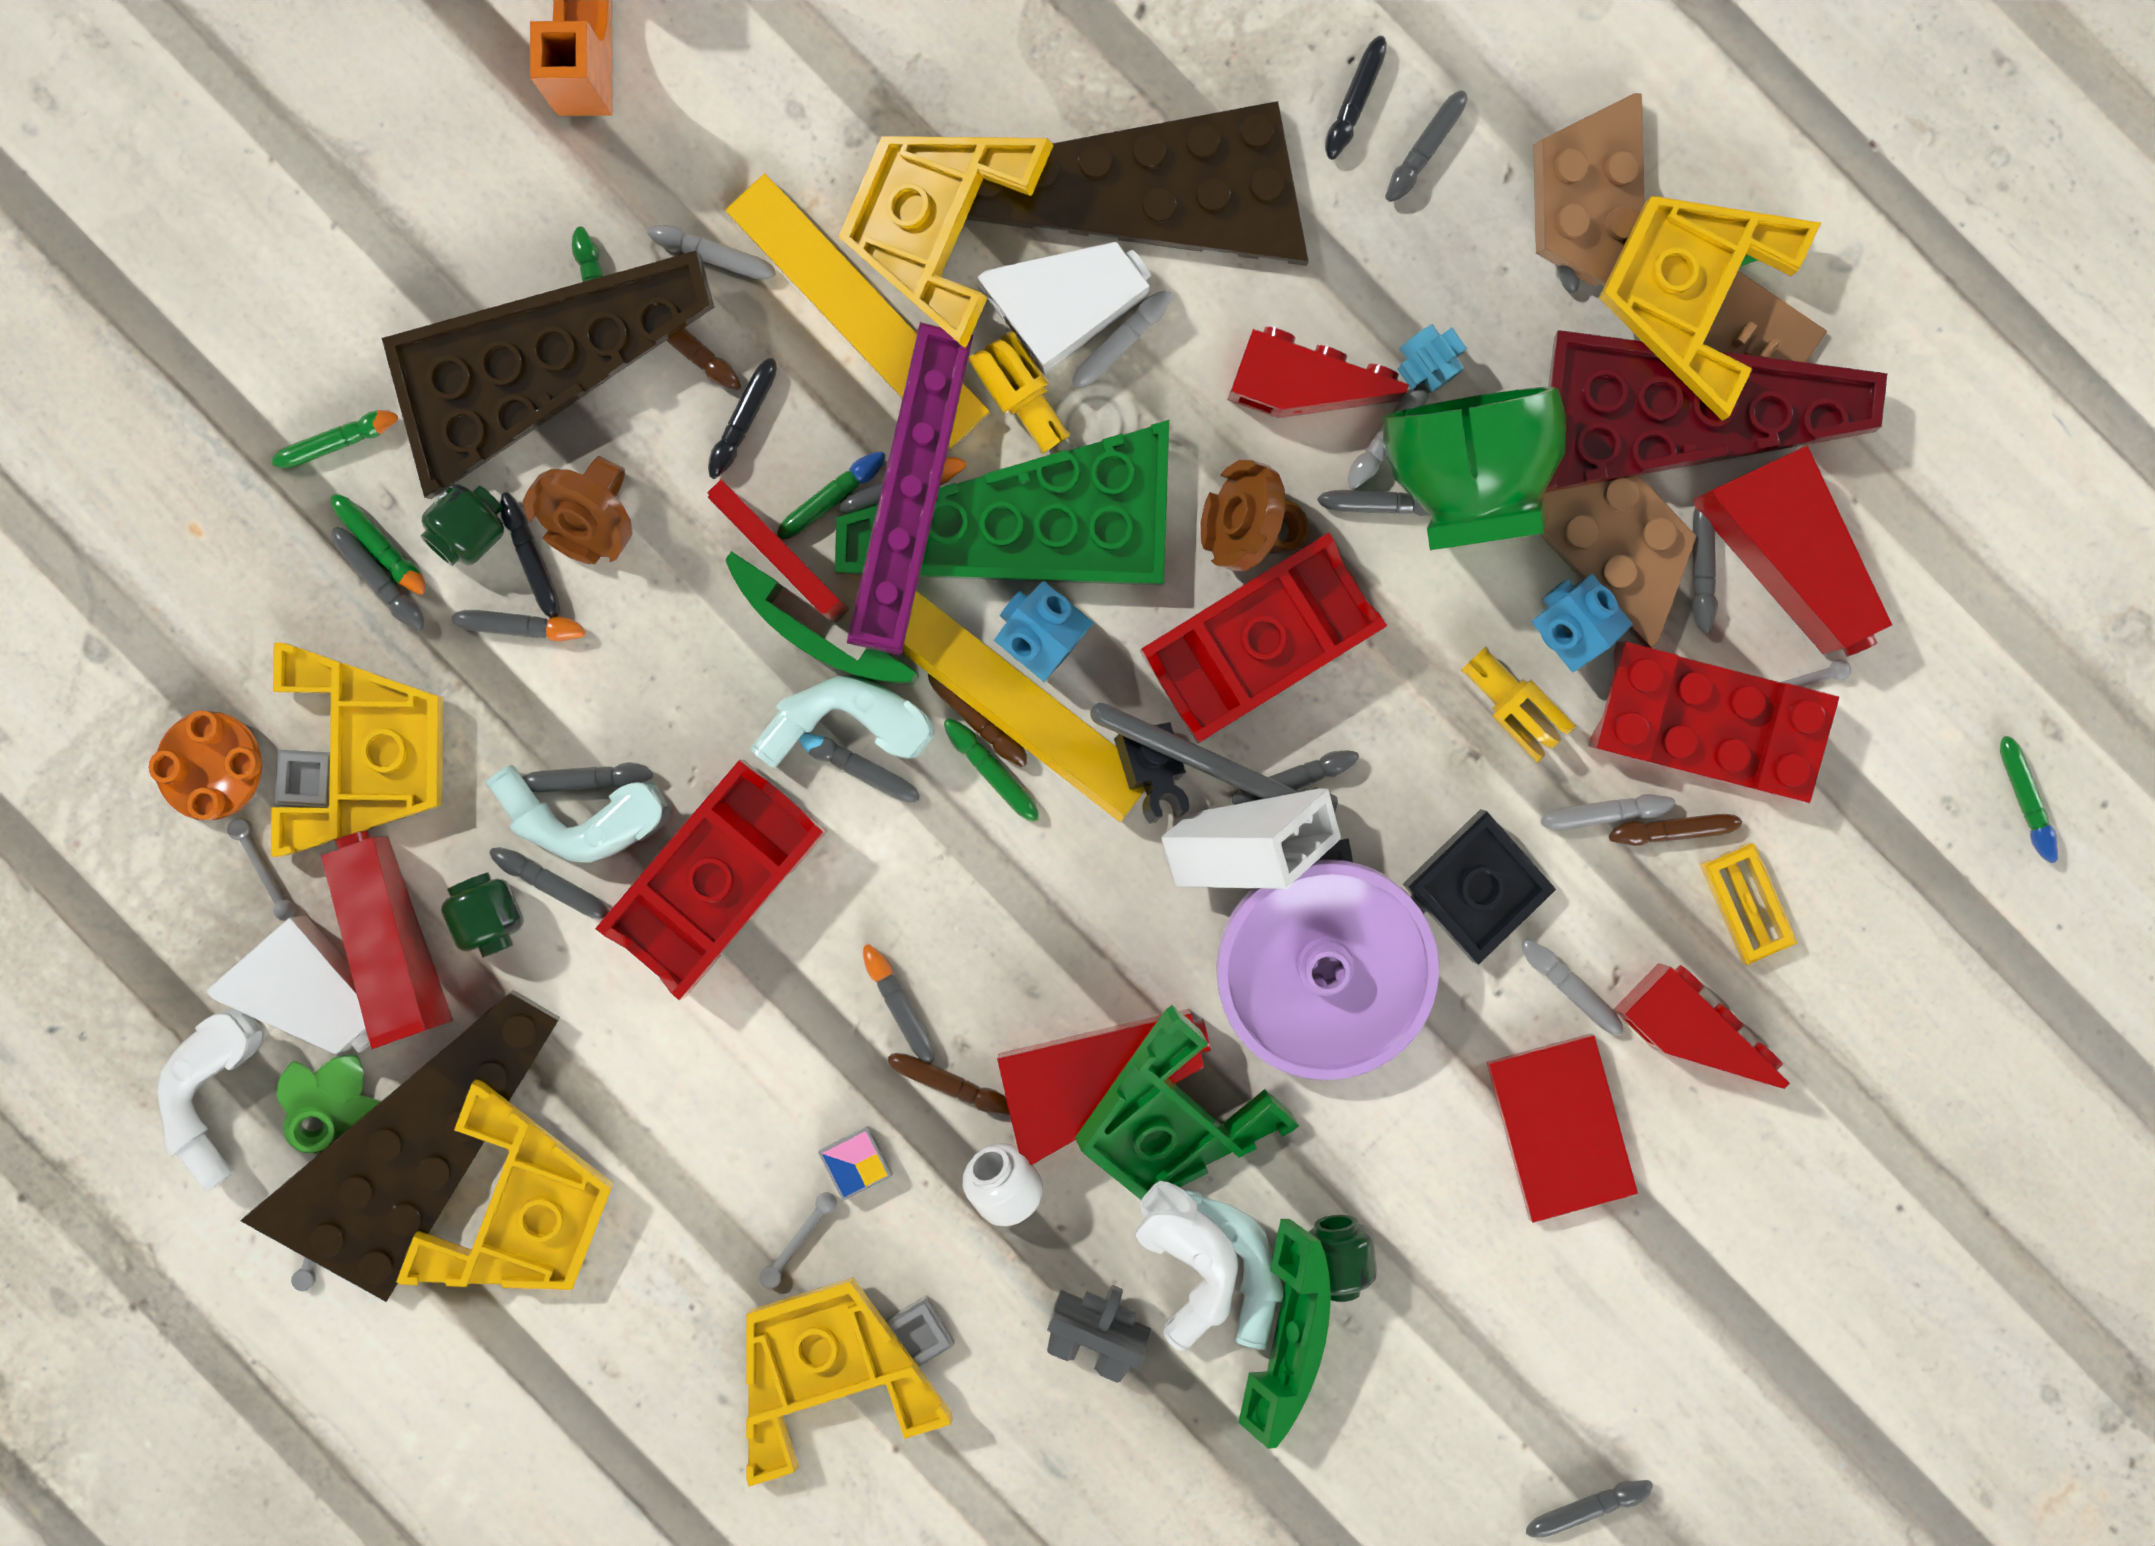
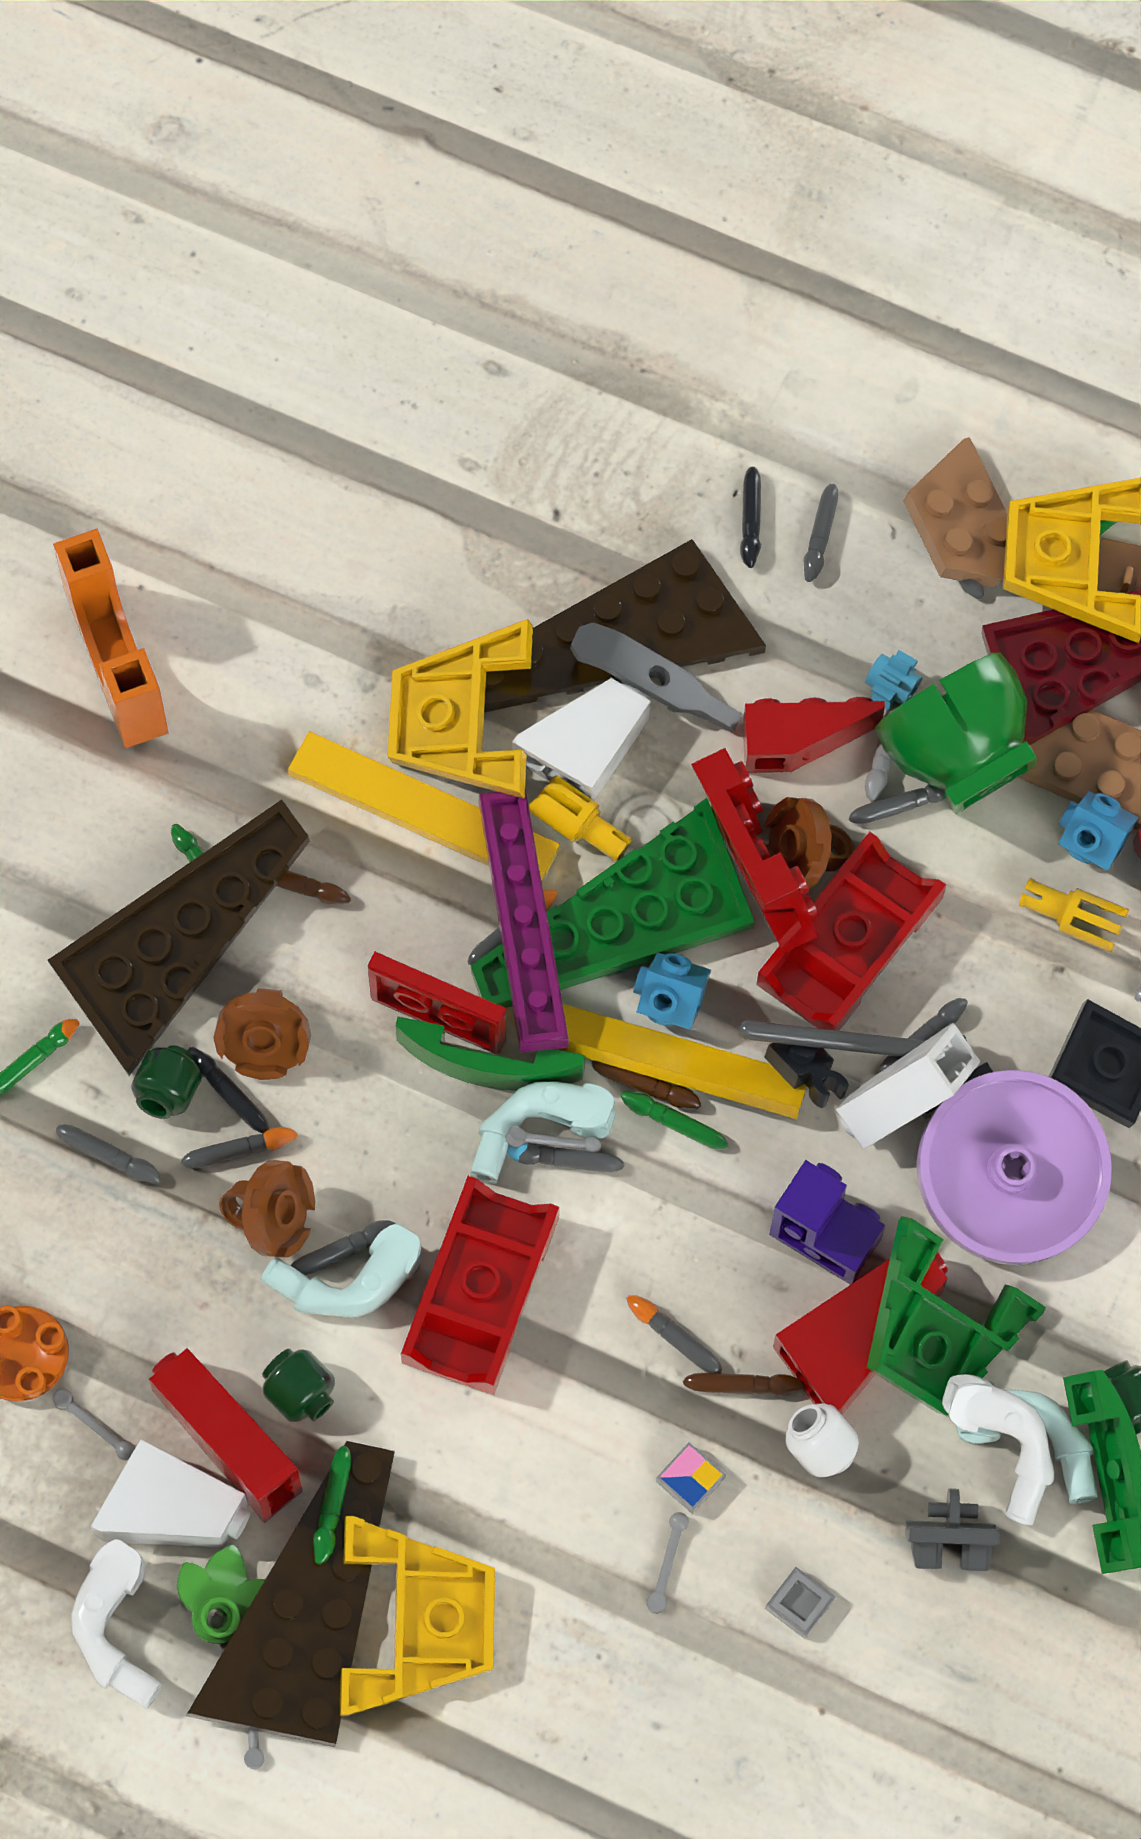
camera: 25 degrees left, 20 degrees down
yellow wing [271,642,444,857] -> none
light grey tile [274,749,330,807] -> none
green piece [331,494,426,595] -> none
dark grey piece [489,847,609,919] -> none
light grey piece [647,225,776,279] -> none
black piece [708,358,777,479] -> none
yellow wing [746,1277,954,1487] -> none
green piece [777,451,886,539] -> none
light grey piece [1072,291,1172,388] -> none
none -> dark orange tile [219,1160,316,1258]
none -> green piece [313,1446,351,1565]
none -> light grey hinge [505,1126,601,1152]
none -> dark grey piece [570,623,742,733]
none -> red piece [691,748,819,954]
none -> dark purple brick [769,1159,885,1285]

